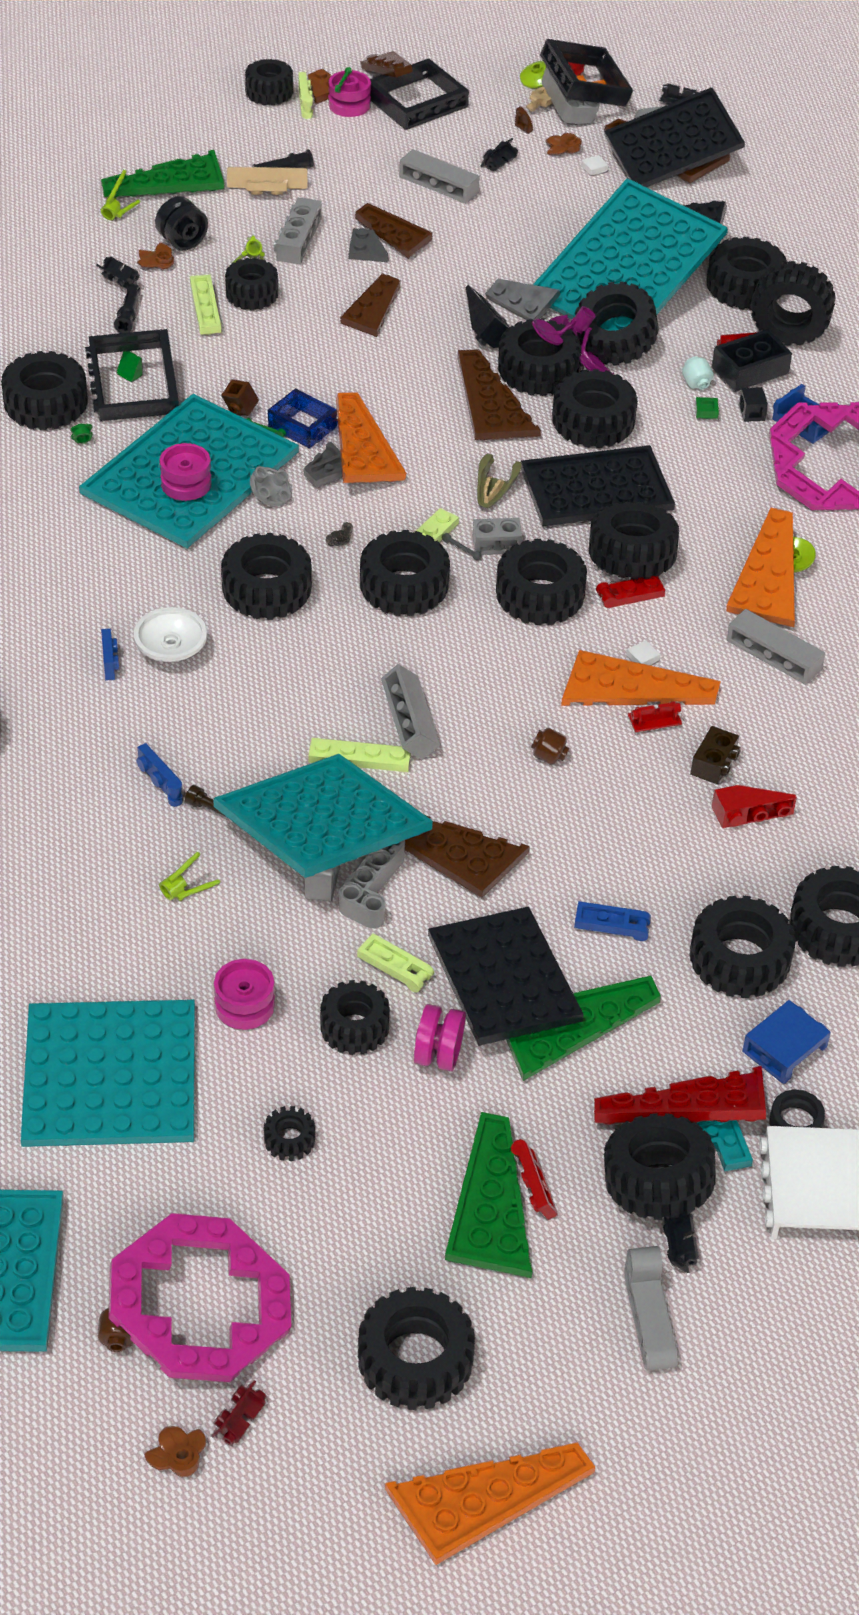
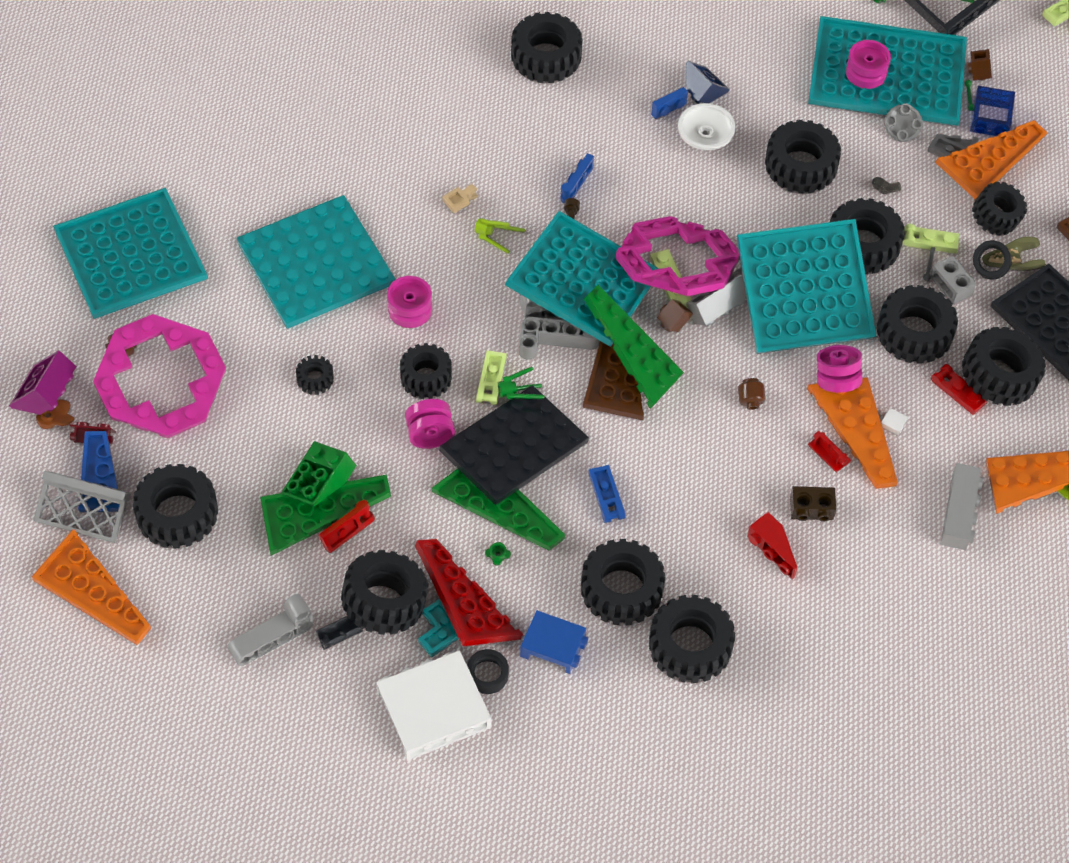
camera: 65 degrees right, 10 degrees up
none -> magenta slope [9,350,77,415]
none -> light grey fence [34,471,131,543]
none -> blue wing [78,431,120,513]
none -> green slope [281,441,357,507]
none -> tan plate [442,184,478,213]
none -> green plate [485,542,511,566]
none -> green plant [498,367,544,399]
none -> green wing [584,285,684,408]
none -> dark pink plate [616,216,740,296]
none -> reddish brown brick [657,299,693,332]
none -> slope [686,61,730,104]
none -> teal plate [736,219,876,354]
none -> dark pink wheel [817,345,862,392]
none -> black tyre [972,181,1027,236]
none -> black tyre [972,240,1012,280]

